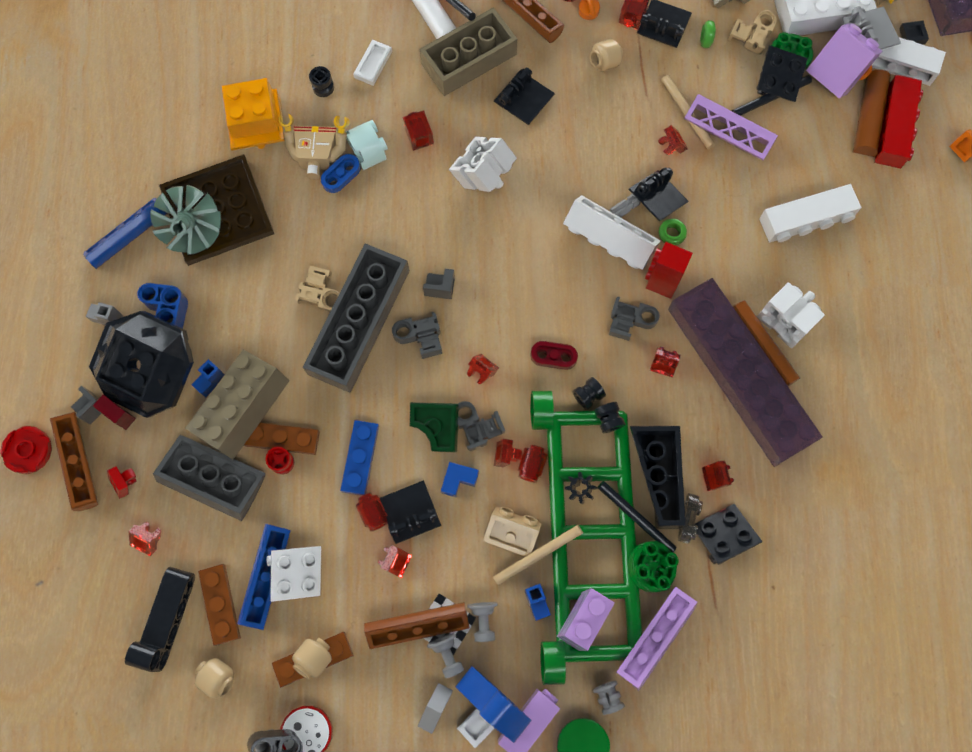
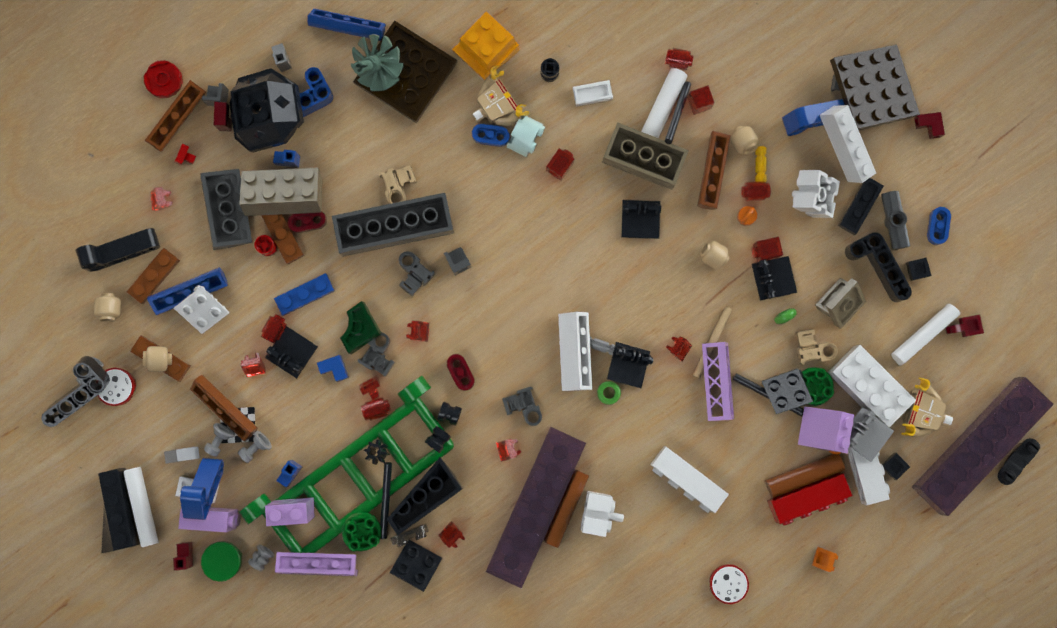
camera: 50 degrees right, 10 degrees up
white brick [449,137,517,192] -> none
tan bracket [483,507,542,557] -> none
tan bar [493,525,583,585] -> none
red brick [645,242,693,299] -> none
none -> dark red plate [288,211,327,233]
none -> white tile [709,564,749,604]

